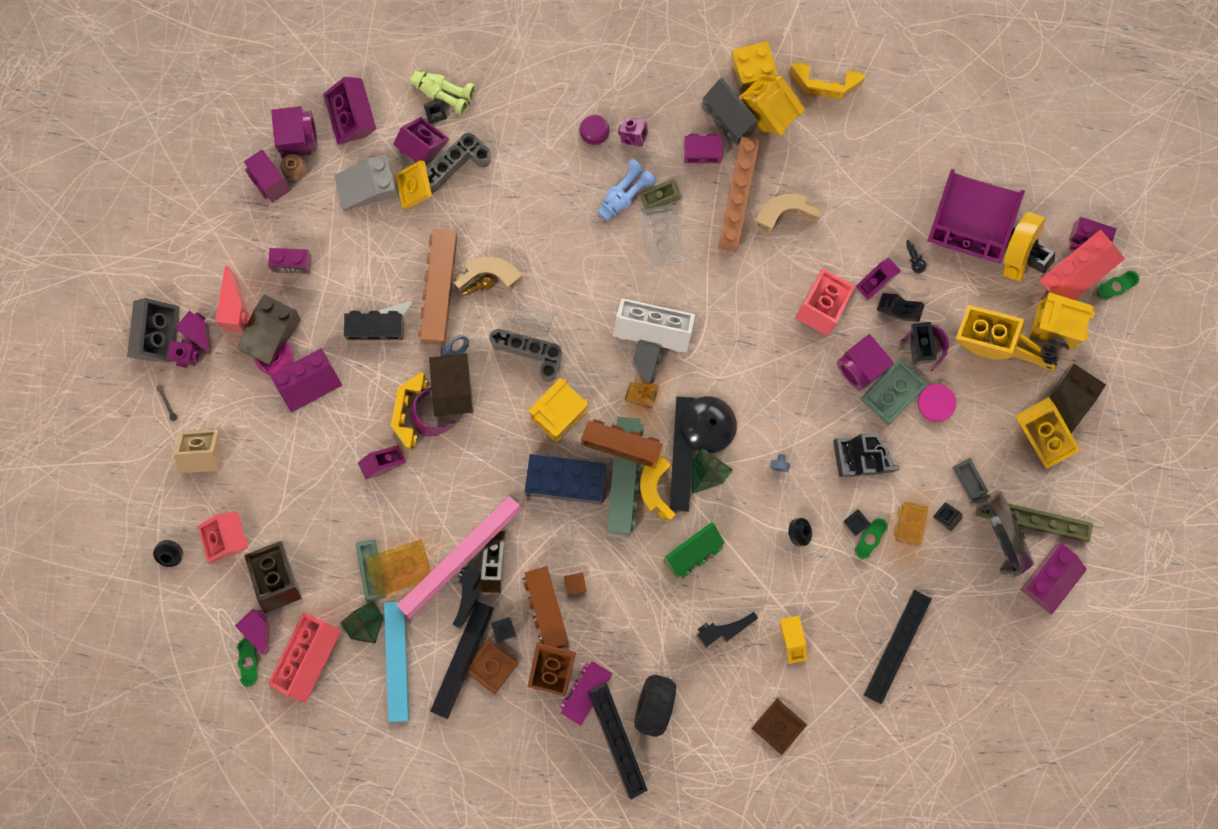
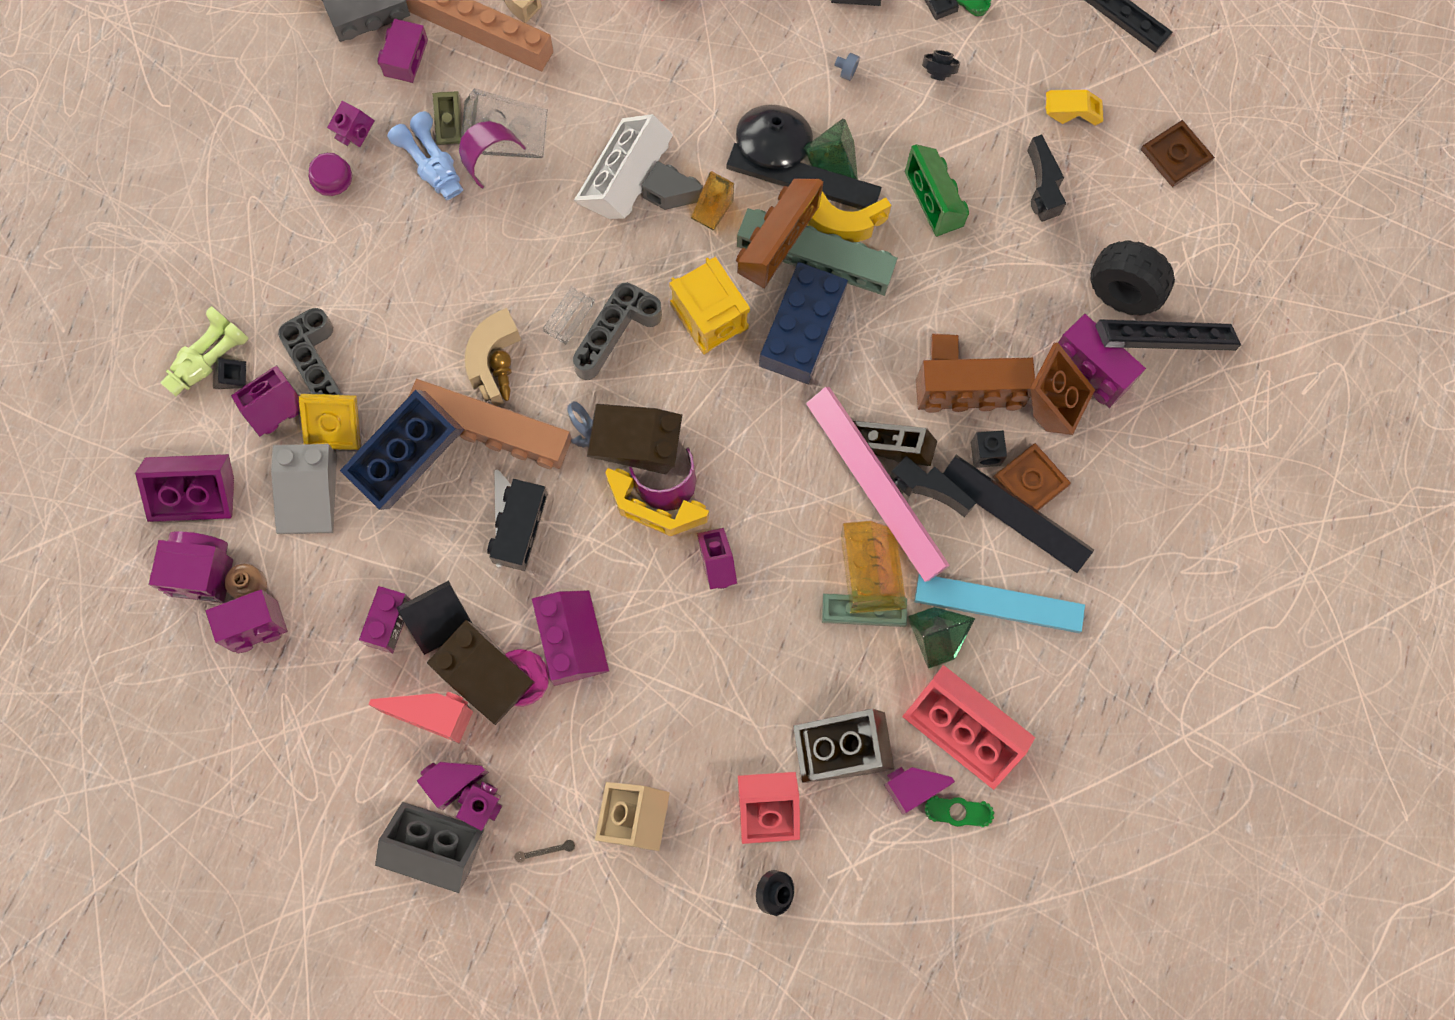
camera: 75 degrees left, 5 degrees down
none -> dark blue brick [340,389,465,510]
none -> black tile [397,580,473,655]
none -> magenta piece [459,121,527,189]

